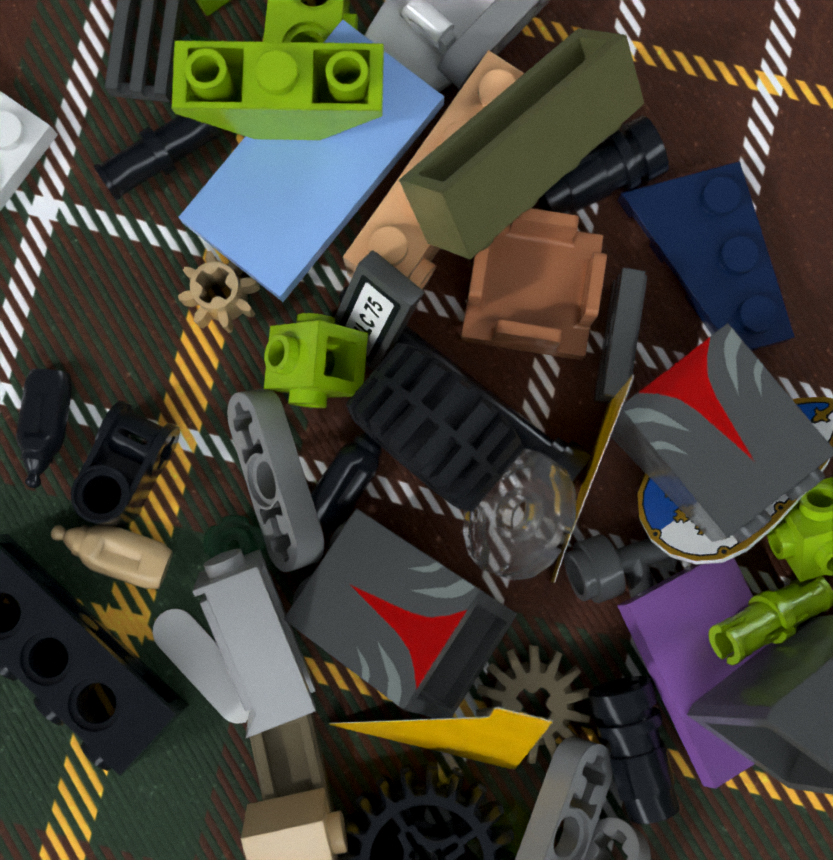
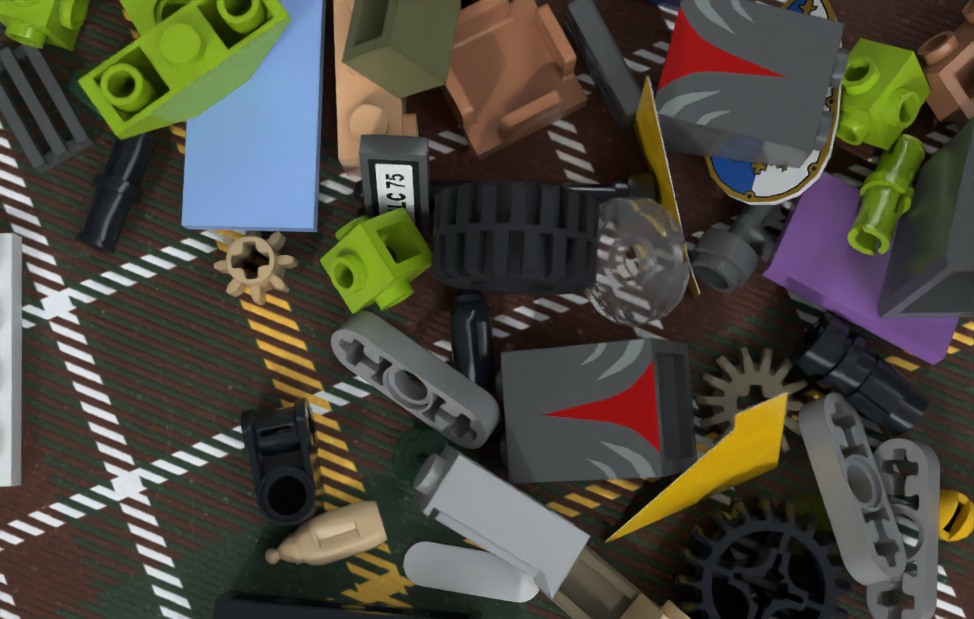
camera: 35 degrees left, 0 degrees up
black piece [16,369,72,488] -> none

